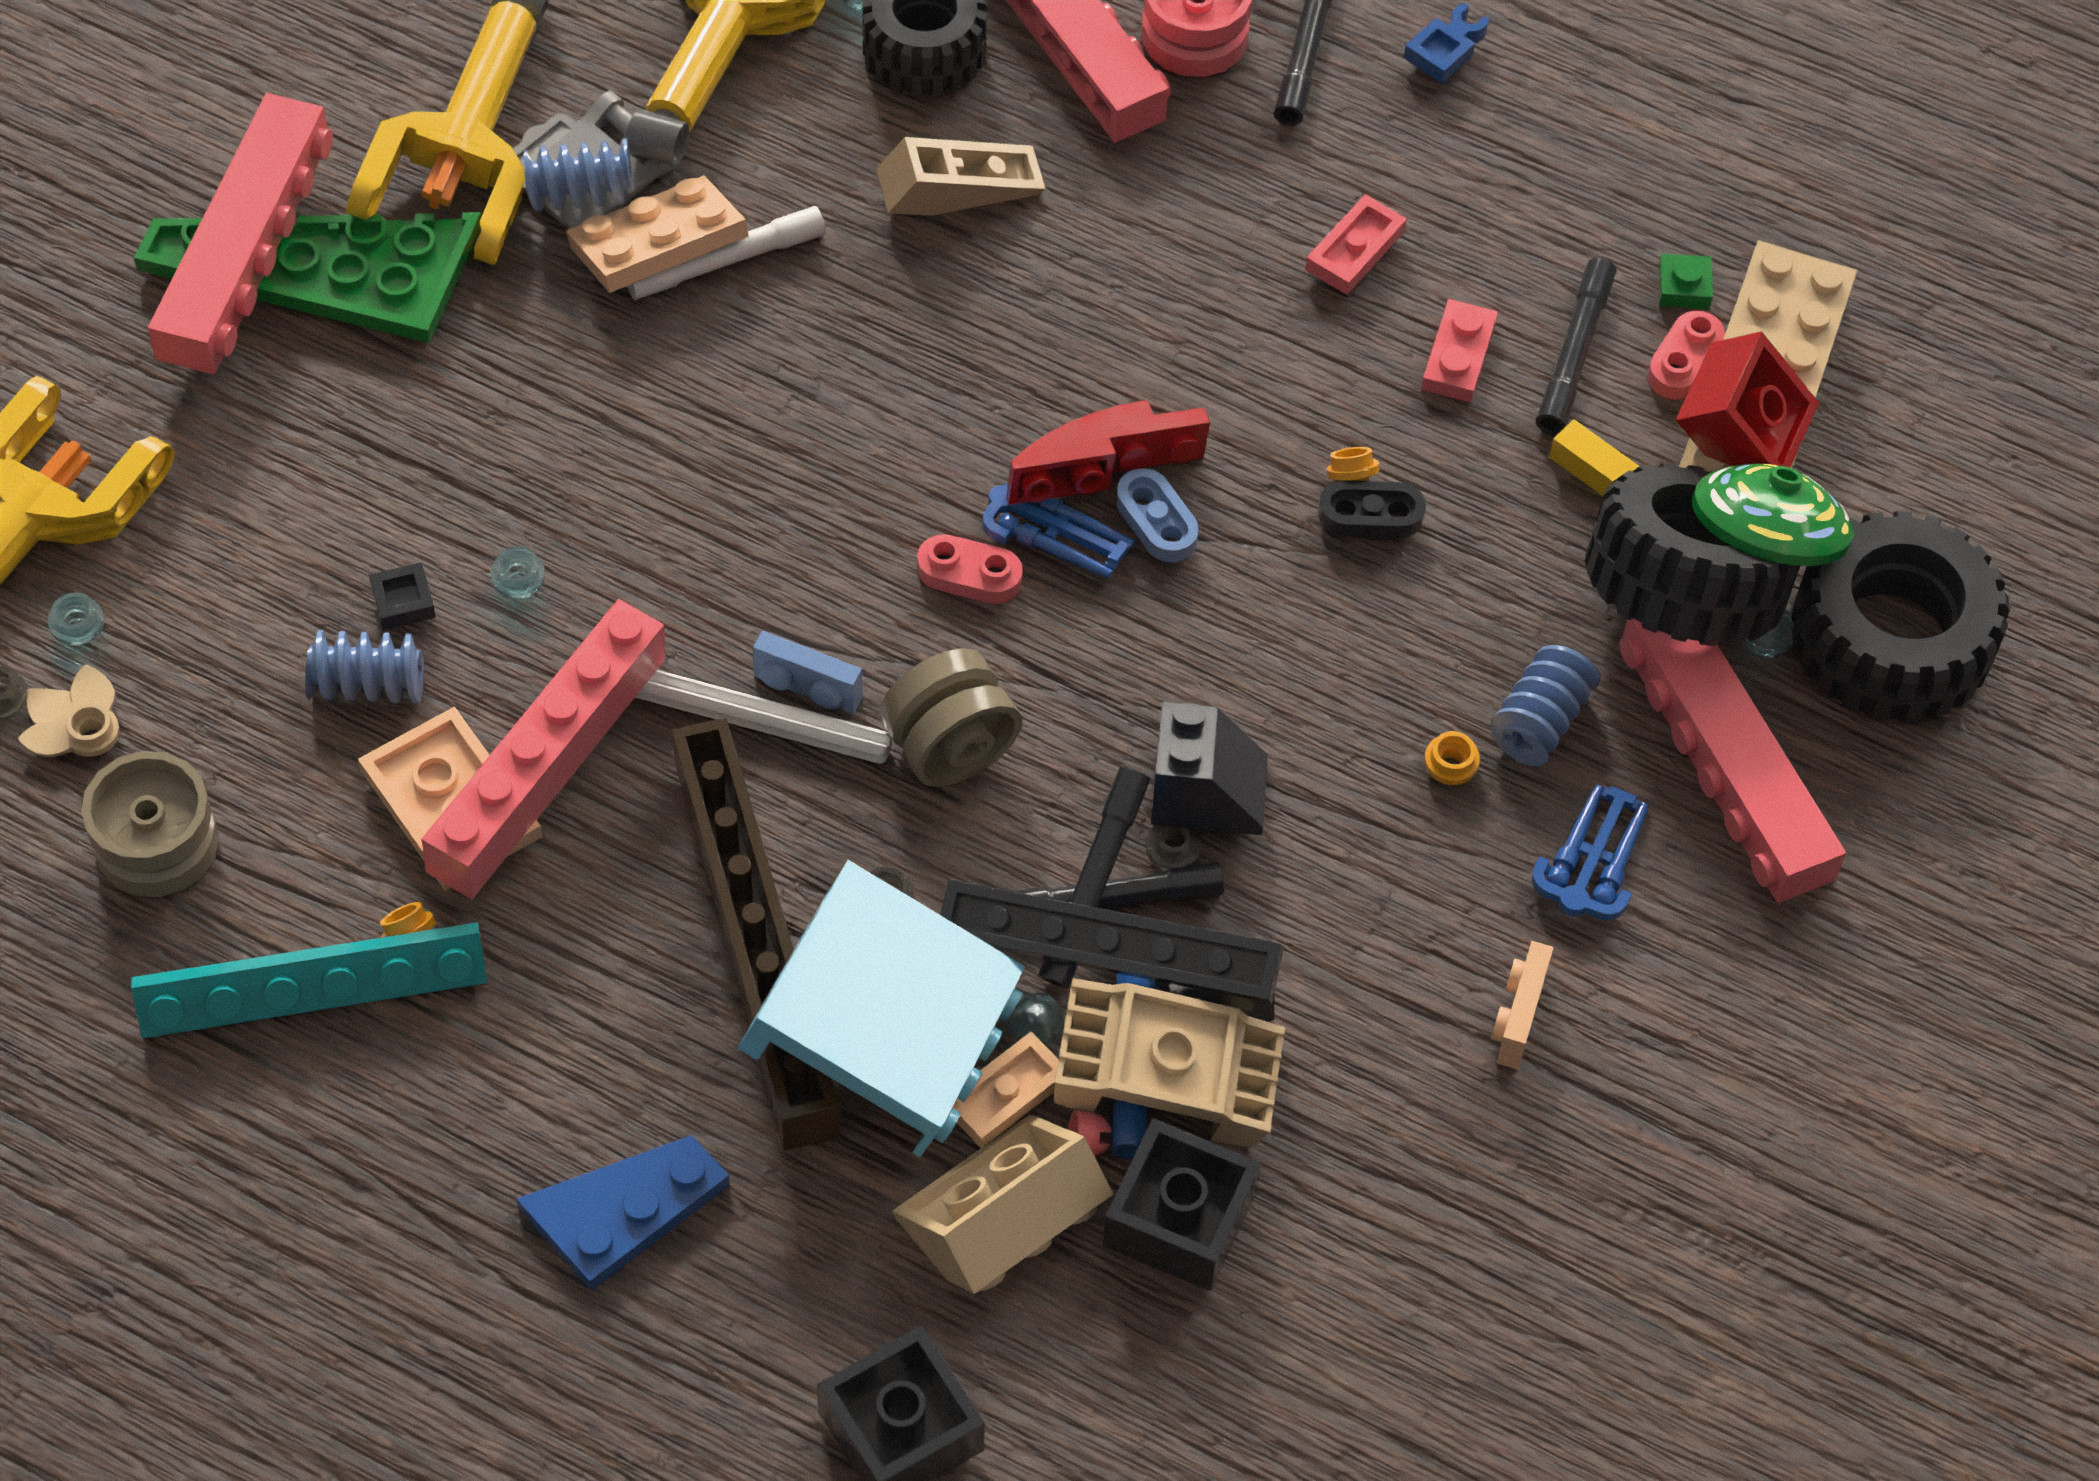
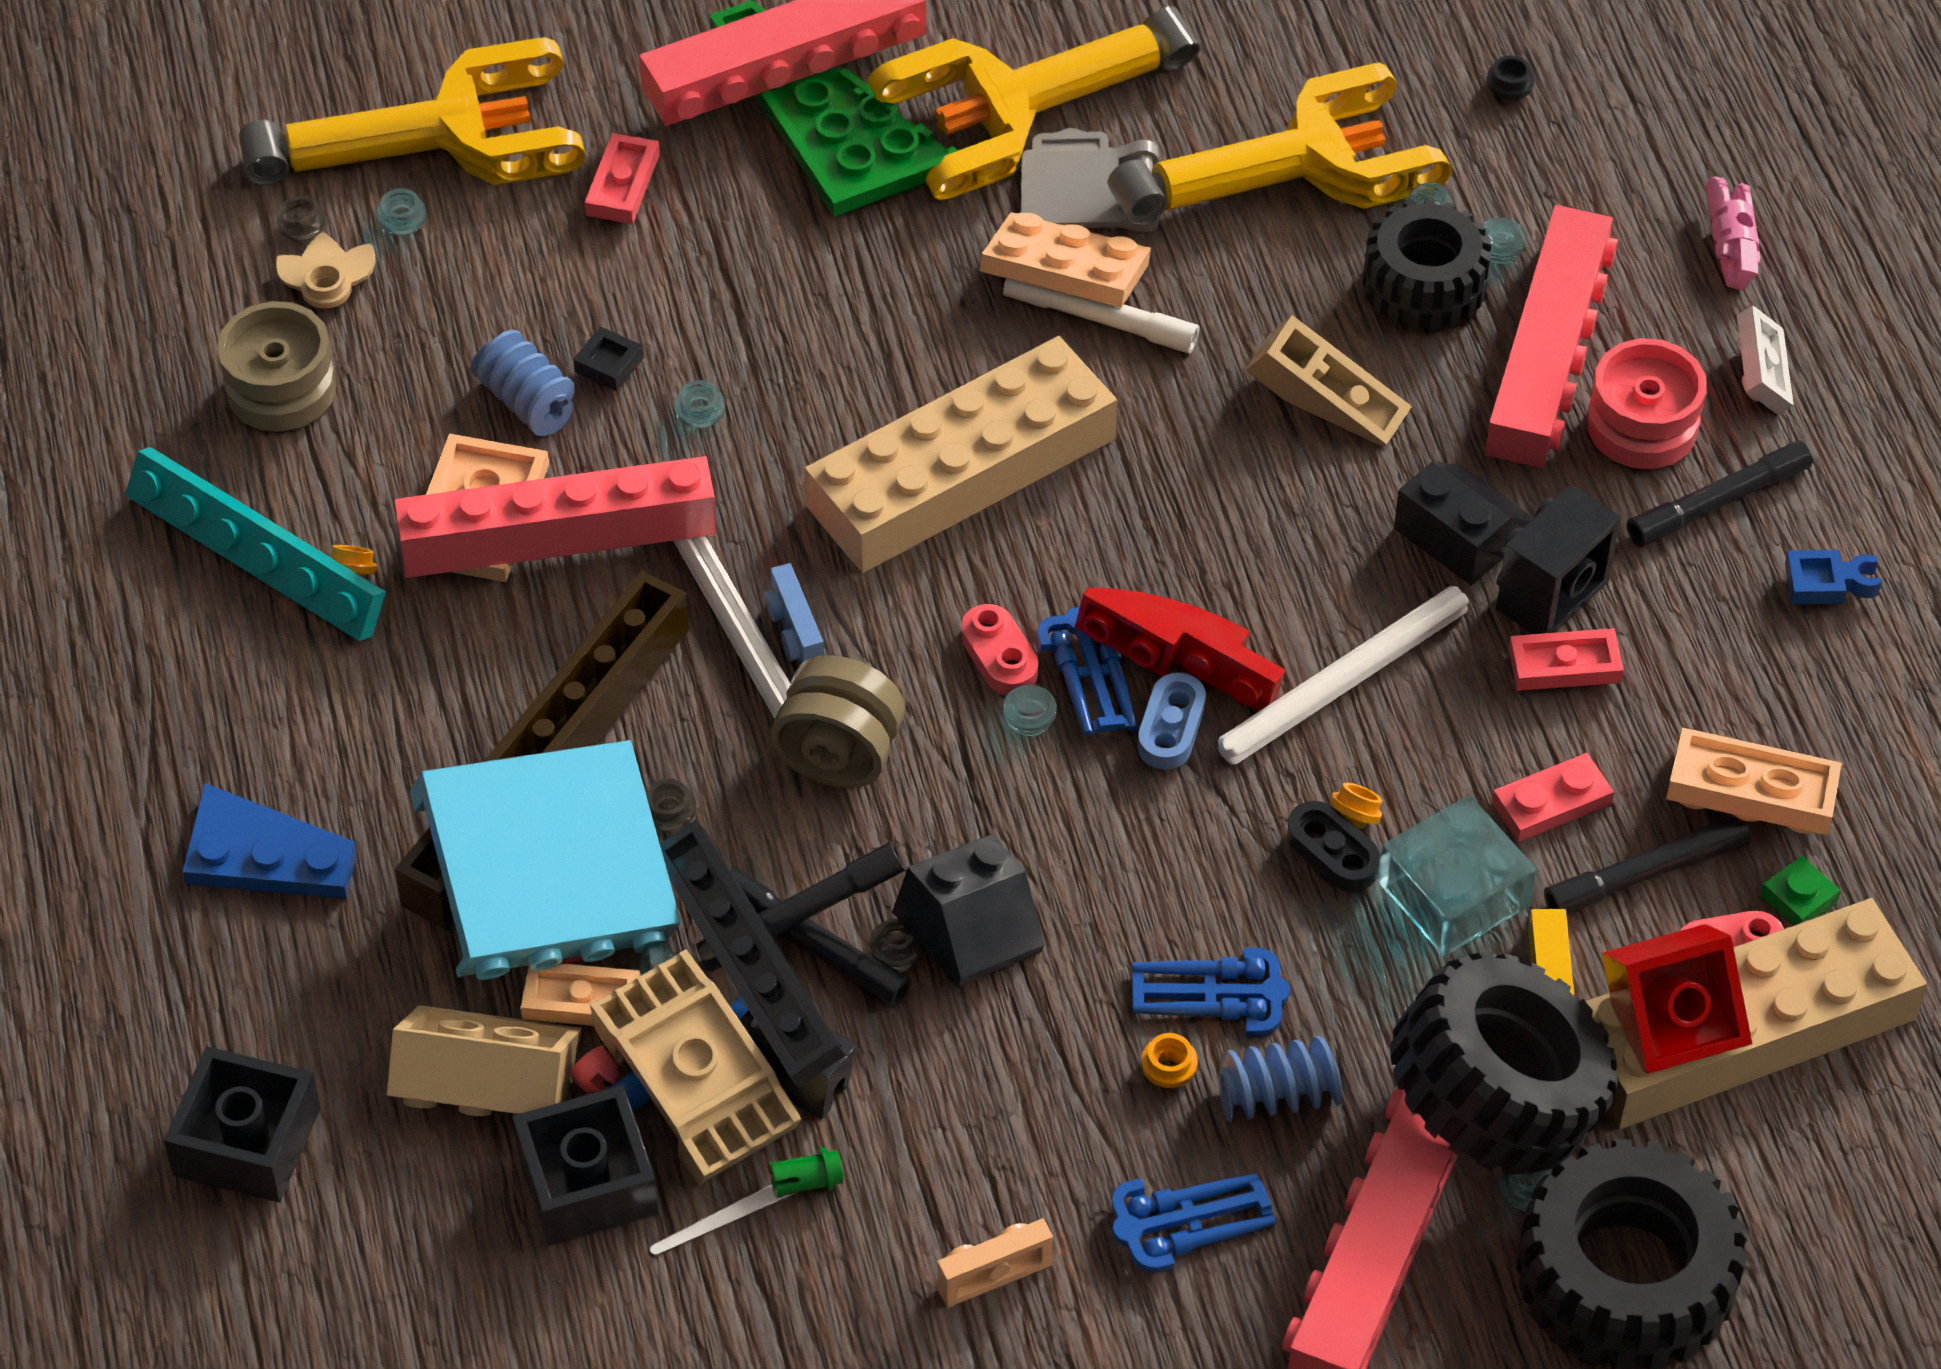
camera: 50 degrees right, 5 degrees down
medium blue piece [524,139,633,212] -> none
green dish [1692,464,1854,566] -> none
none -> coral plate [585,133,660,224]
none -> white sticker [650,1185,796,1255]
none -> green pin [769,1147,844,1198]
none -> tan brick [804,336,1118,573]
none -> clear light blue plate [1003,685,1057,736]
none -> blue piece [1132,948,1290,1037]
none -> white axle [1217,586,1469,765]
none -> clear light blue brick [1377,794,1537,957]
none -> black slope [1394,461,1534,586]
none -> black brick [1496,484,1621,634]
none -> light nougat plate [1666,728,1842,835]

